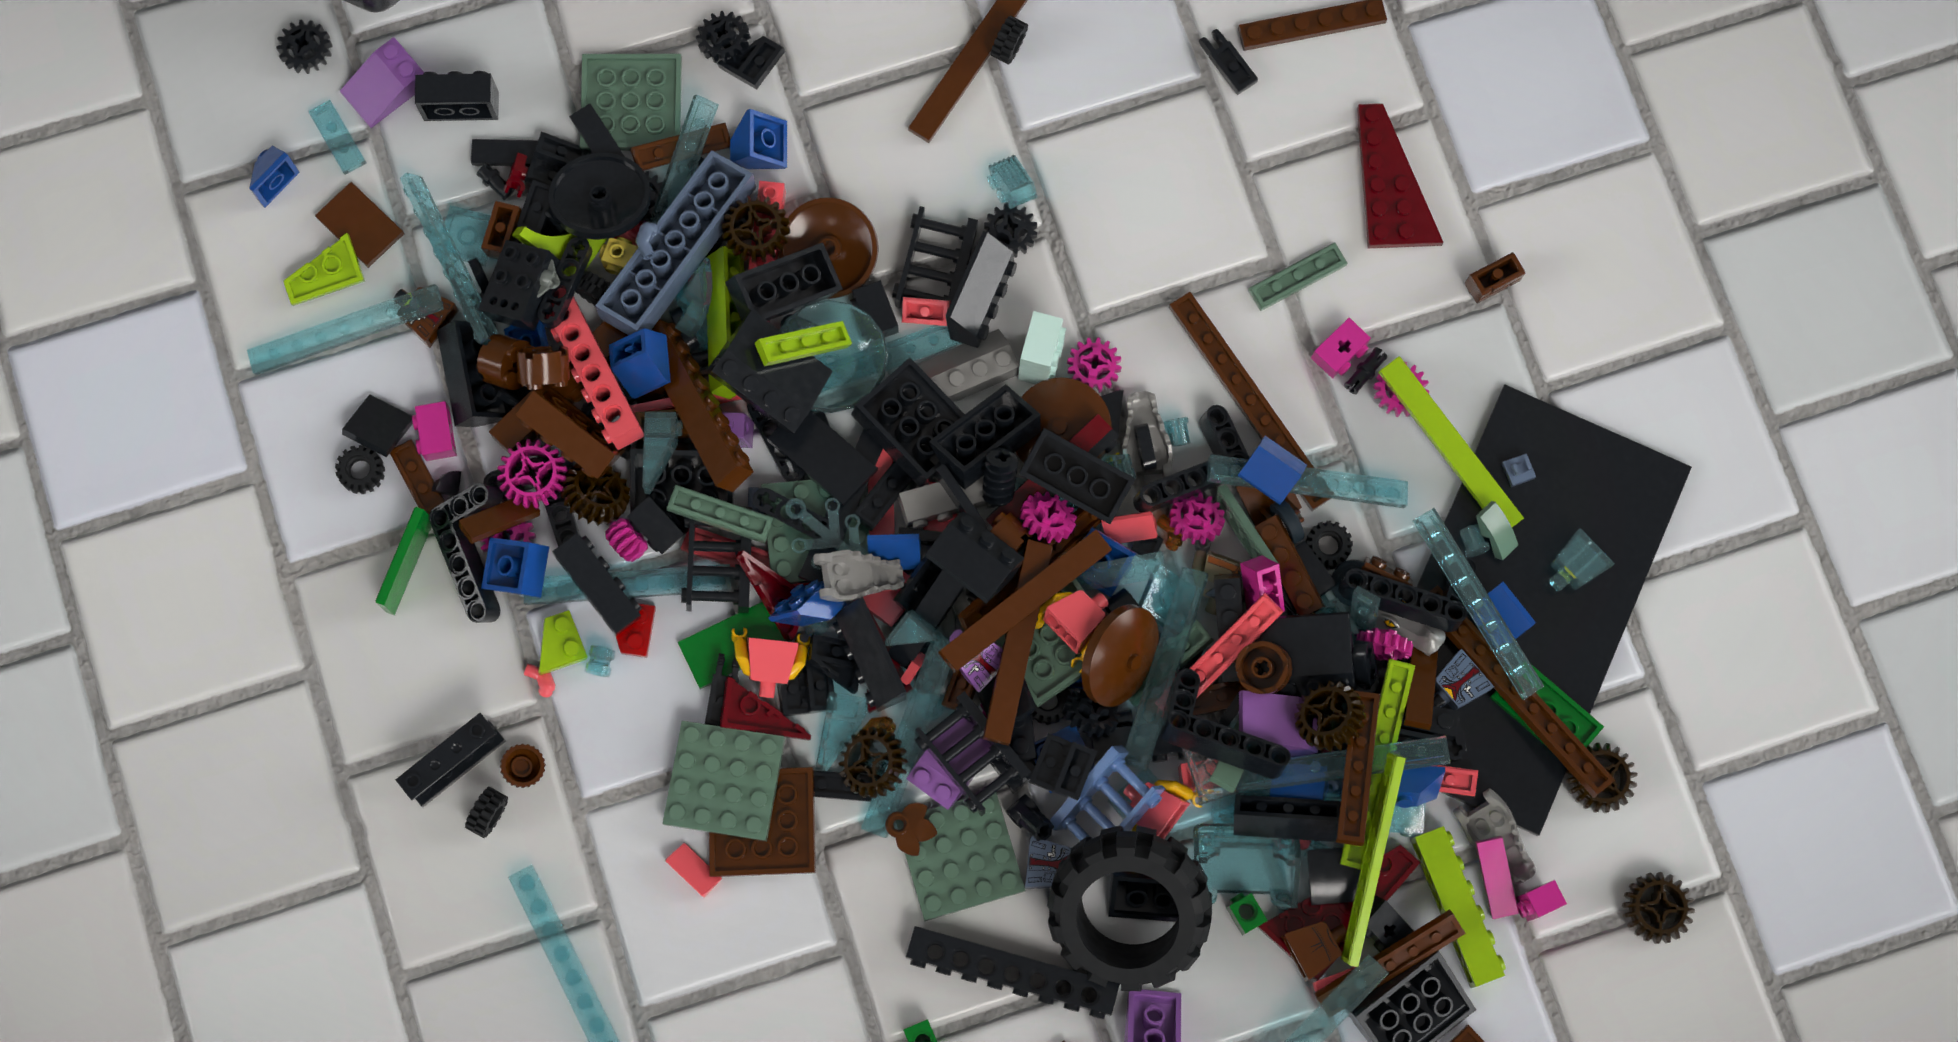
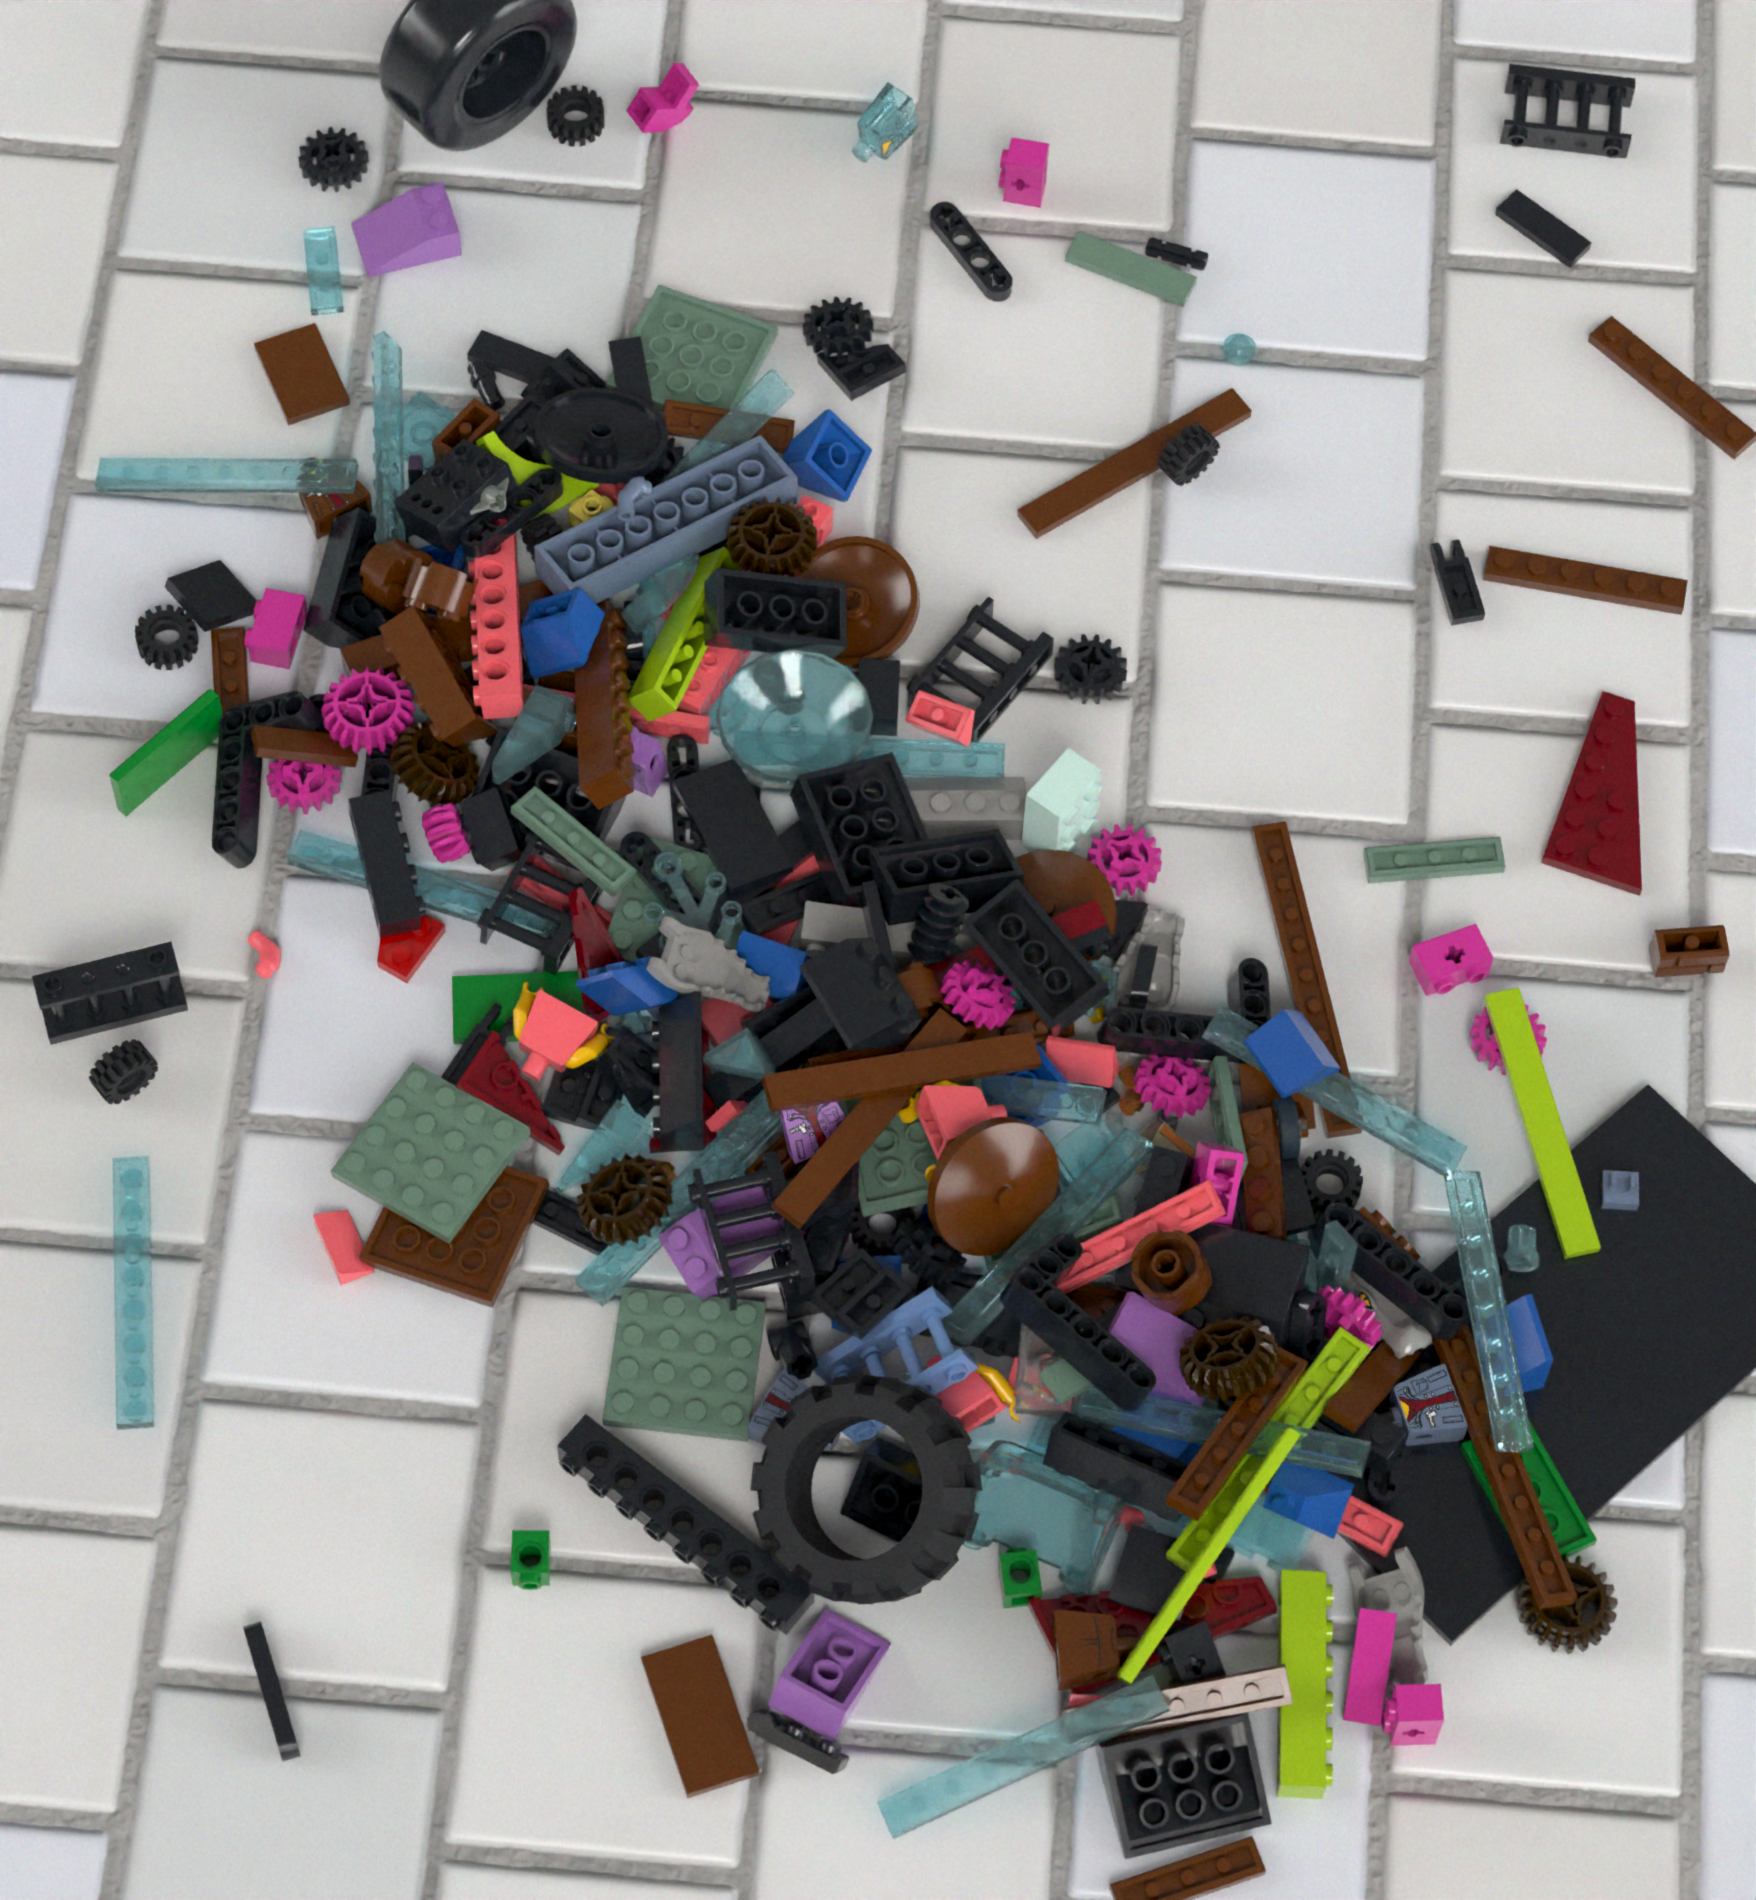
camera: 25 degrees right, 15 degrees down
blue slope [249,145,300,208] -> none
lime wing [283,233,365,306] -> none
black brick [415,71,499,121] -> none
black tile [432,471,462,497] -> none
blue slope [481,537,549,598] -> none
reddish brown hat [500,744,546,788] -> none
dark red plate [504,152,529,198] -> none
lime wing [538,610,588,676] -> none
clear light blue wheel [584,645,616,677] -> none
black slope [706,309,833,433] -> none
lime plate [755,321,852,366] -> none
reddish brown plate [885,803,937,856] -> none
slope [946,231,1017,348] -> none
clear light blue brick [987,155,1037,209] -> none
clear light blue bush [1163,417,1191,447] -> none
black pin [1344,347,1388,395] -> none
sand green slope [1476,501,1518,560] -> none
clear light blue torso [1549,528,1615,591] -> none
dark brown gear [1622,872,1695,944] -> none

